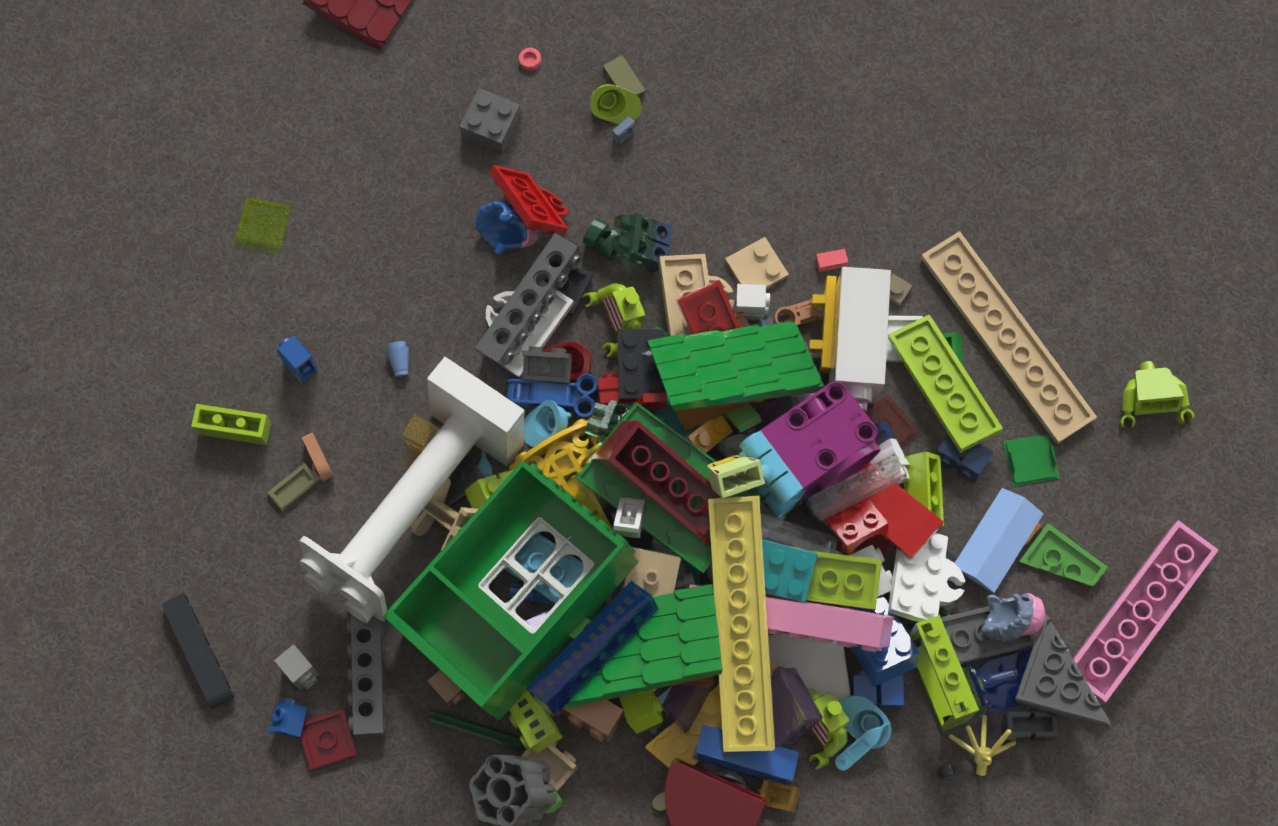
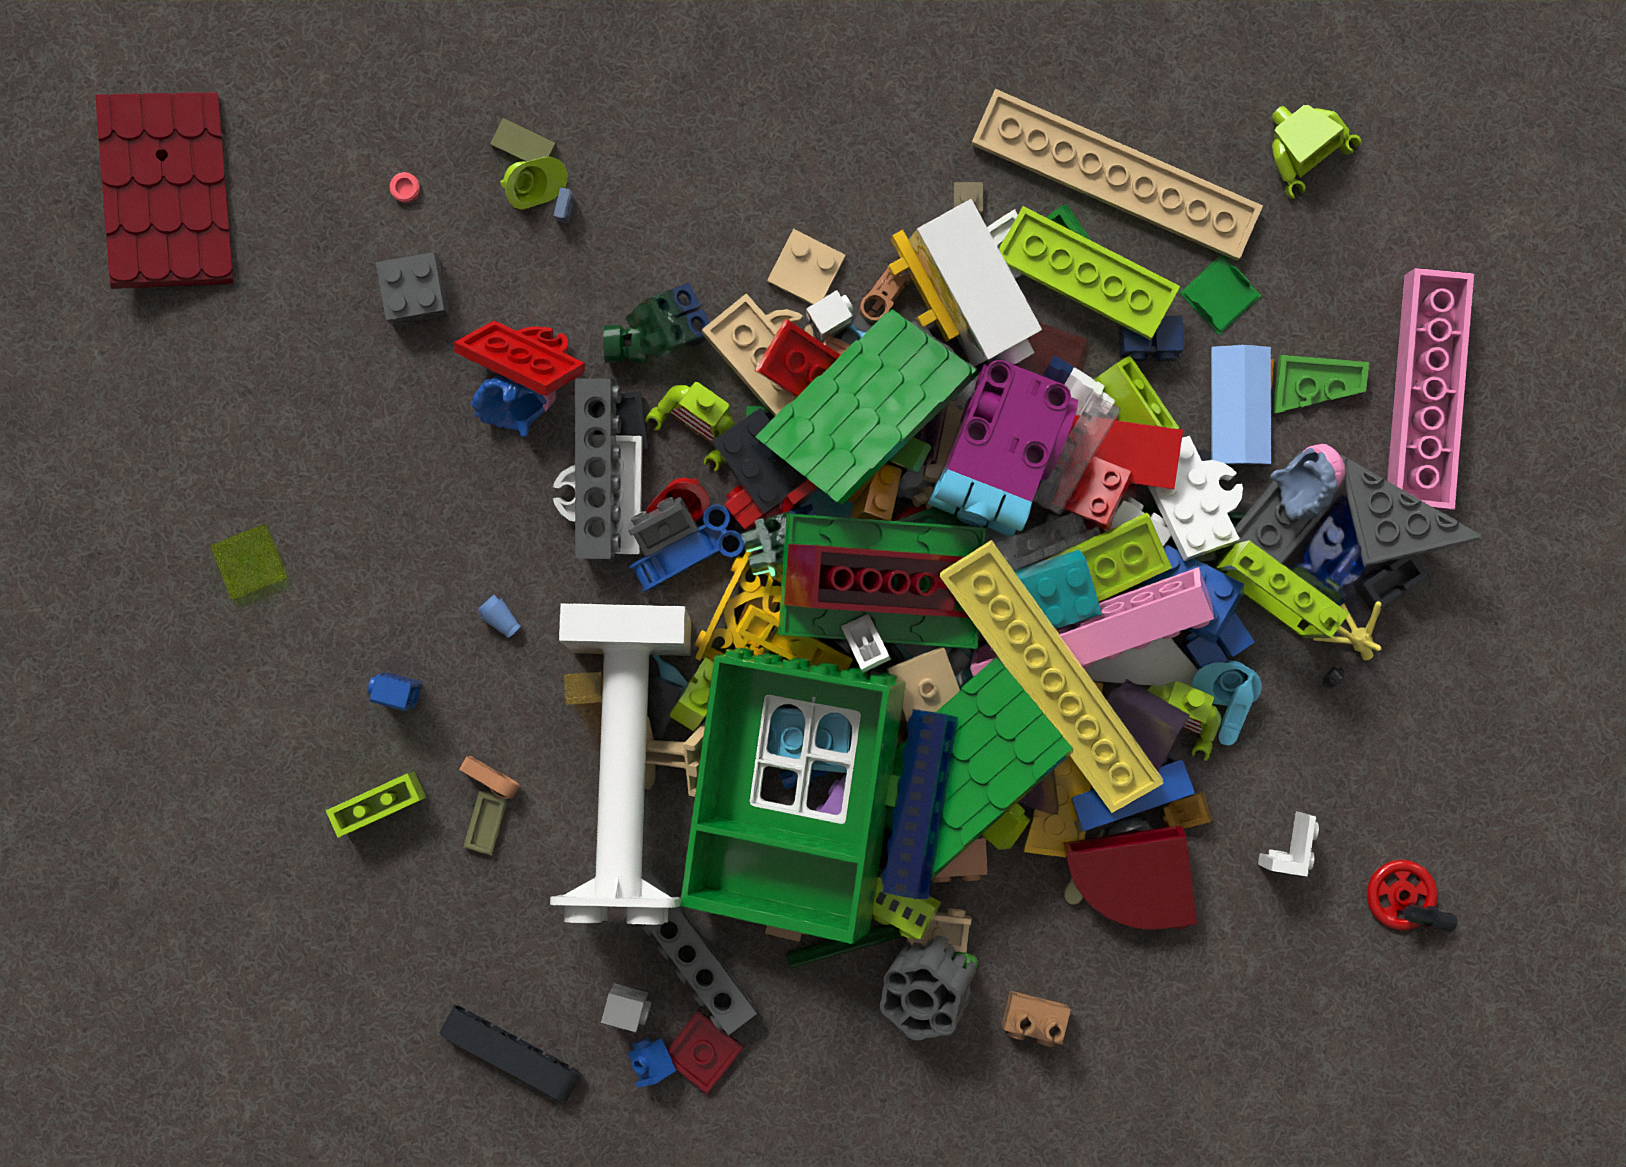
camera: 40 degrees left, 15 degrees up
medium azure piece [524,400,571,447] -> none
yellowish green torso [707,455,765,498] -> none
coral piece [816,249,848,272] -> none

